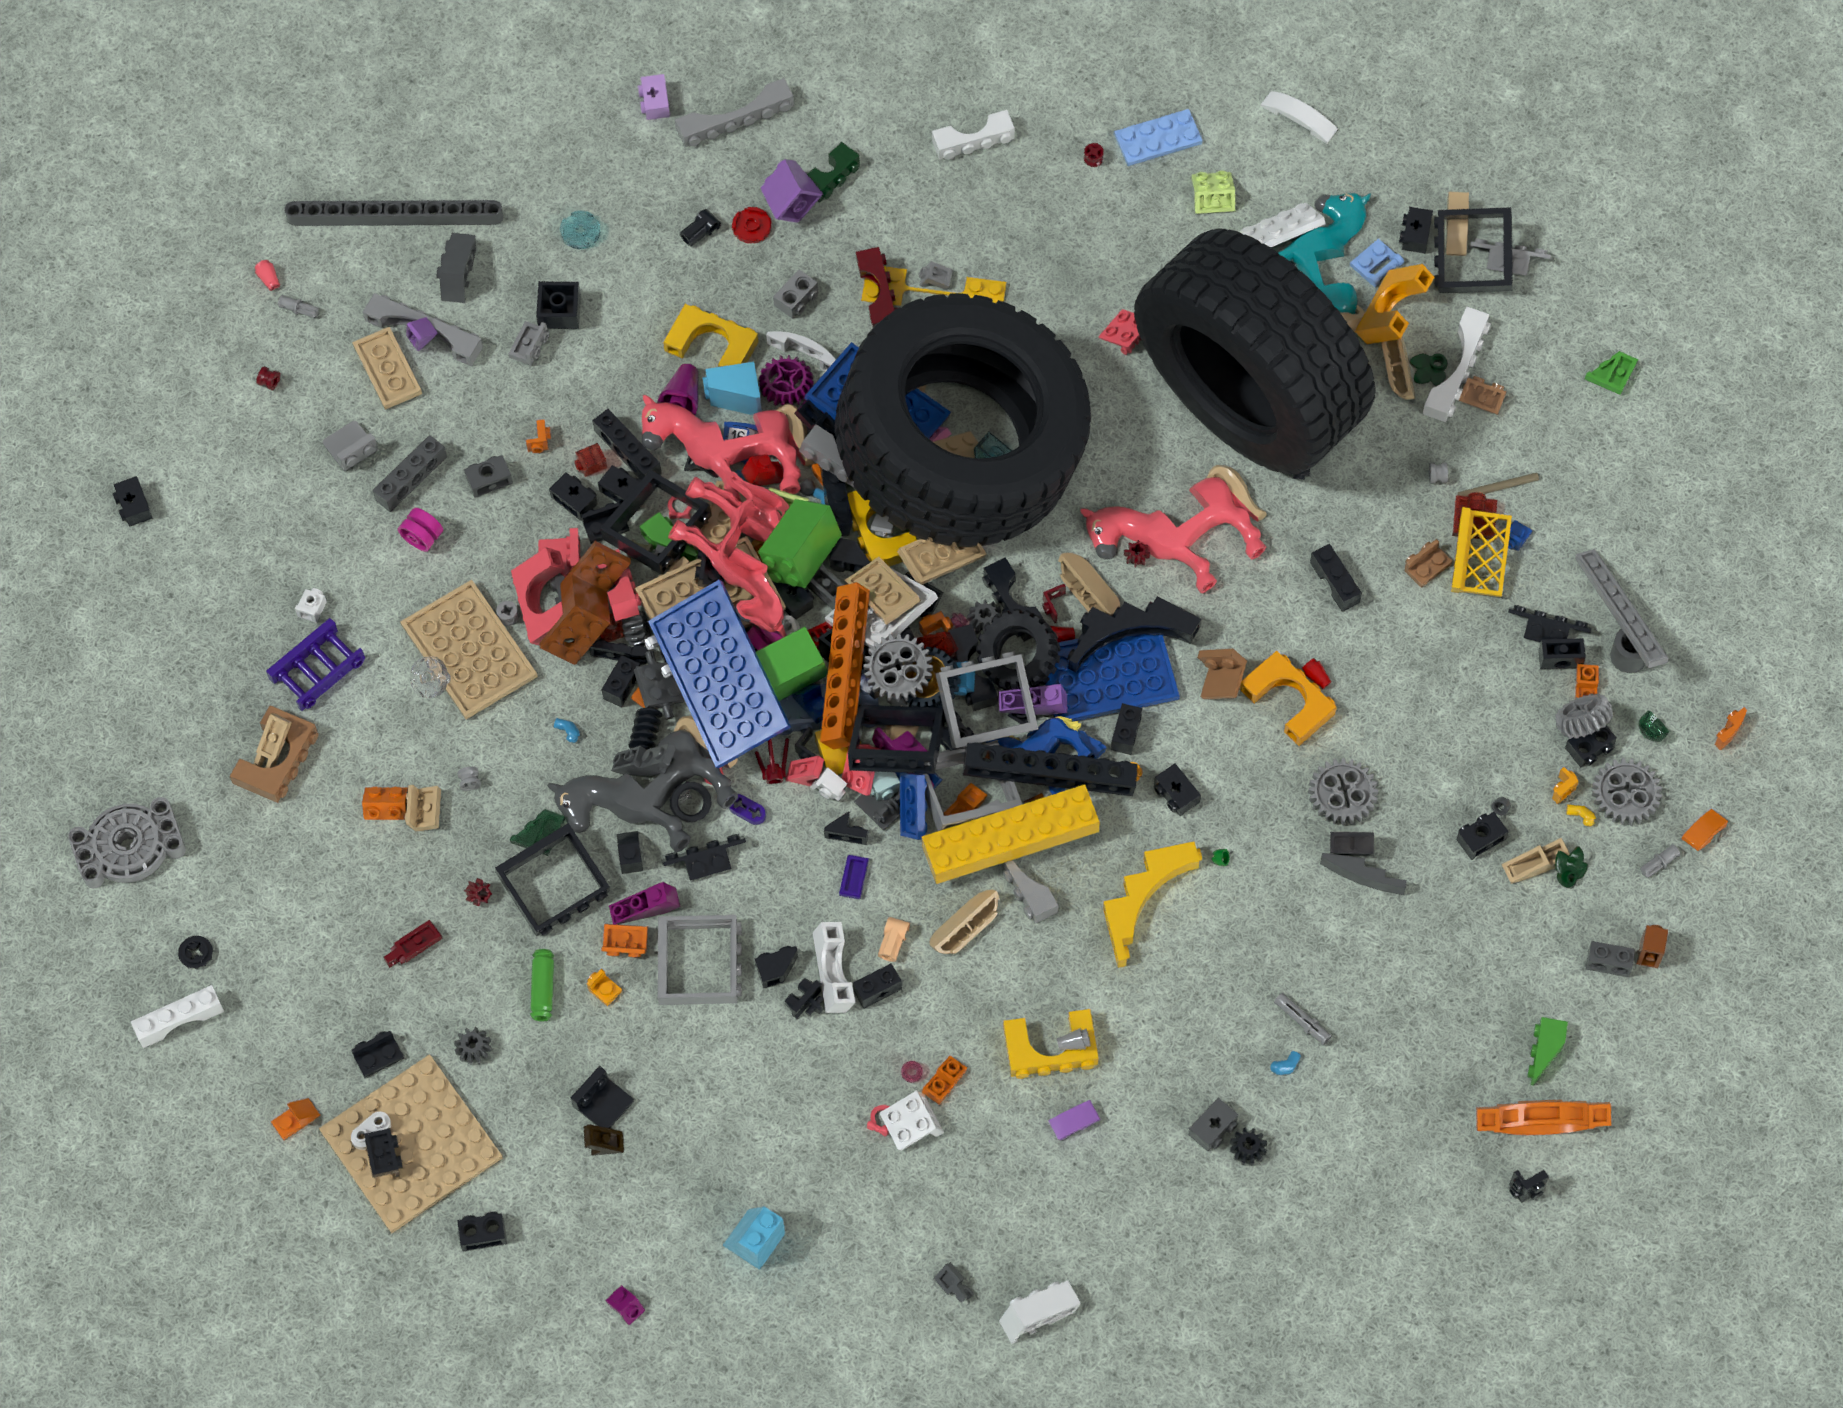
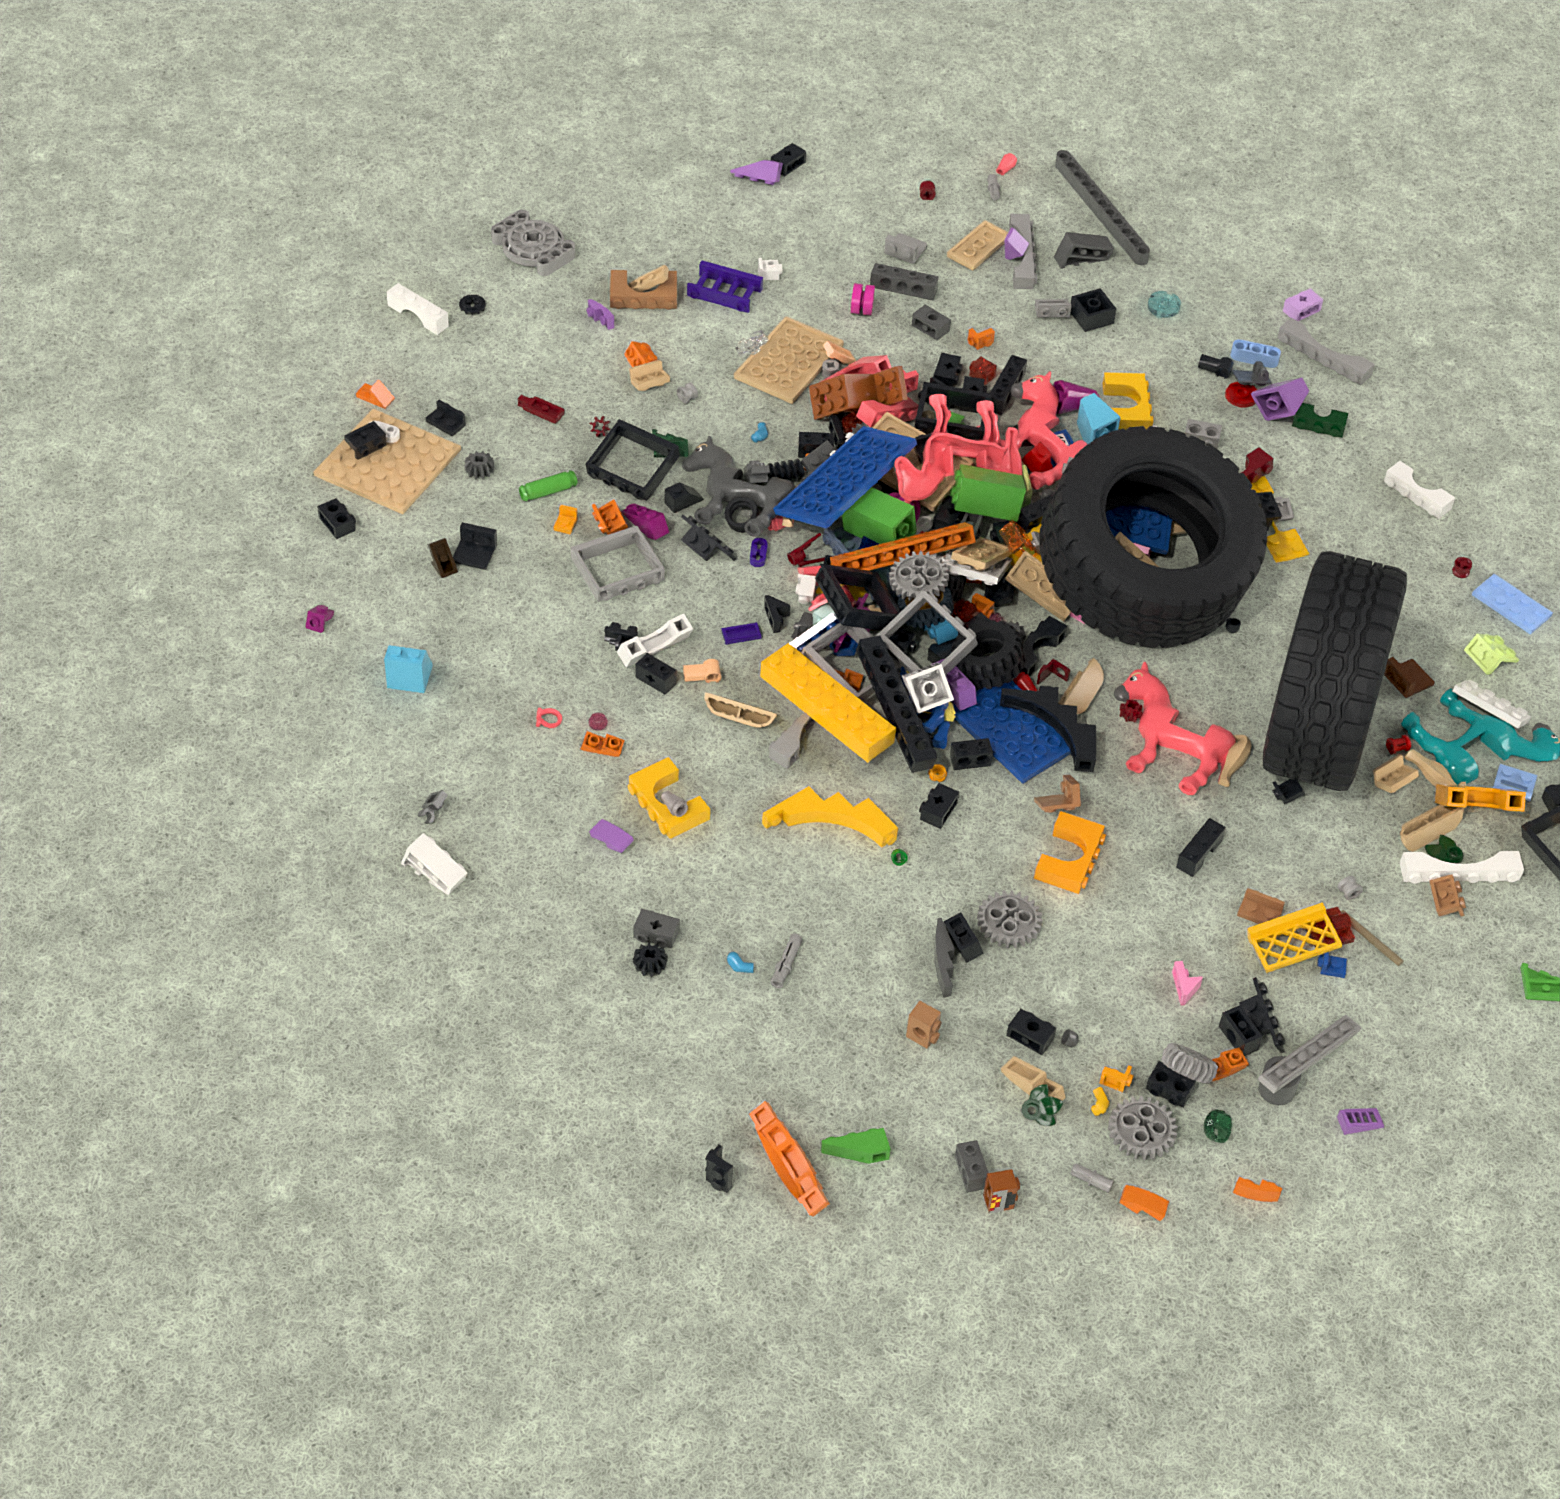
camera: 60 degrees right, 15 degrees down
black slope [755,946,798,989] -> none
white bracket [880,1090,944,1151] -> none
red cone [1302,658,1332,690] -> none
none -> medium lavender slope [586,299,614,330]
none -> medium lavender slope [730,160,783,185]
none -> light nougat plate [823,341,856,365]
none -> white brick [902,663,954,713]
none -> medium nougat brick [906,1001,942,1048]
none -> clear orange bracket [999,520,1037,556]
none -> bright pink slope [1172,961,1203,1006]
none -> light blue beam [1230,339,1281,368]
none -> dark grey hinge [1232,361,1272,386]
none -> black bracket [1257,492,1282,531]
none -> medium lavender slope [1337,1108,1384,1135]

